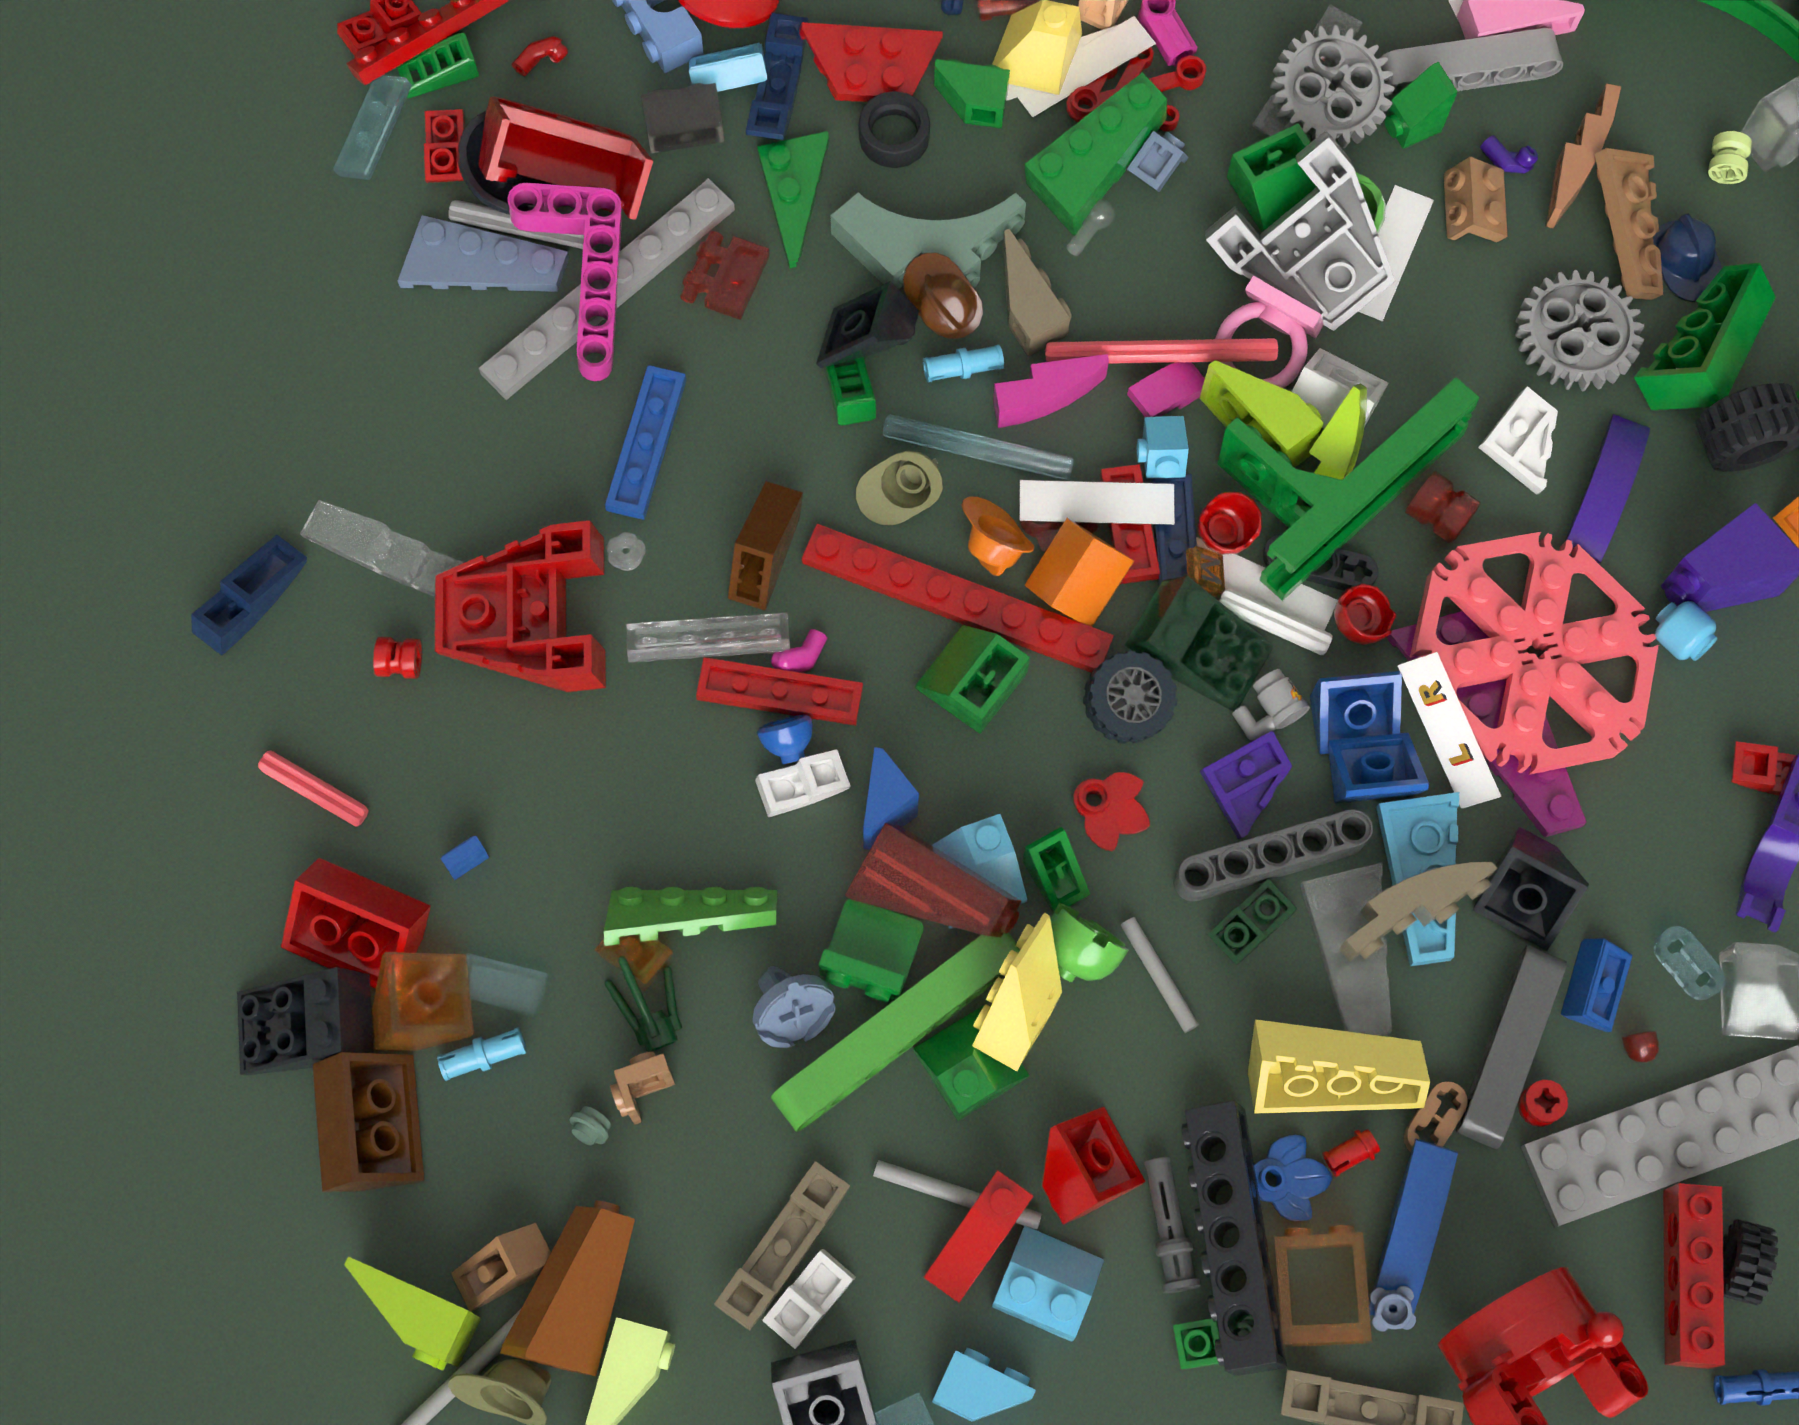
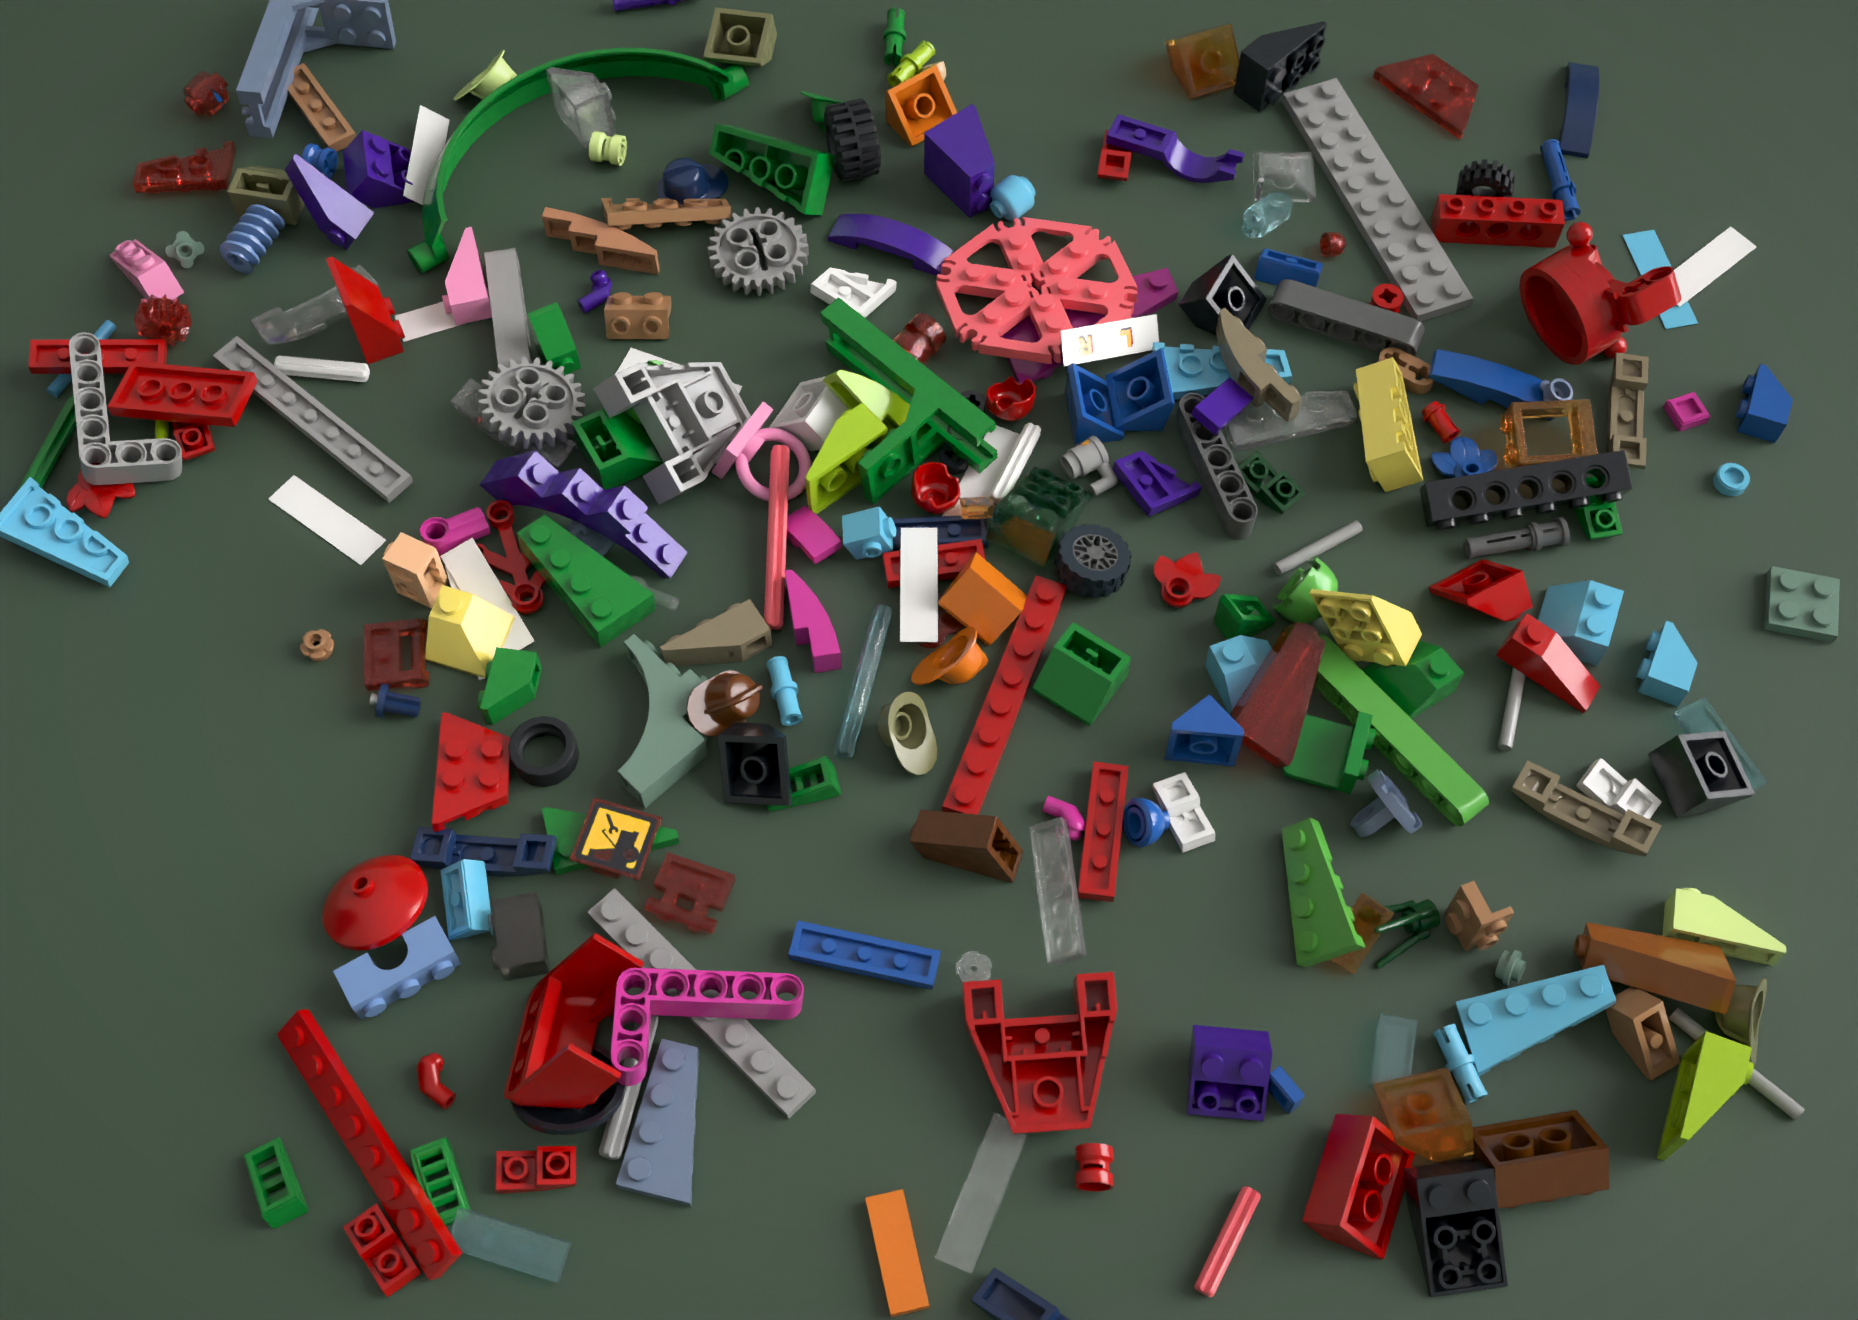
camera: 90 degrees left, 10 degrees down
none -> dark purple arch [479,450,687,579]
none -> piece [570,797,662,881]
none -> orange tile [865,1189,929,1317]
none -> dark purple slope [1187,1025,1273,1121]
none -> dark purple tile [1191,377,1254,435]
none -> medium azure wing [1456,965,1616,1076]

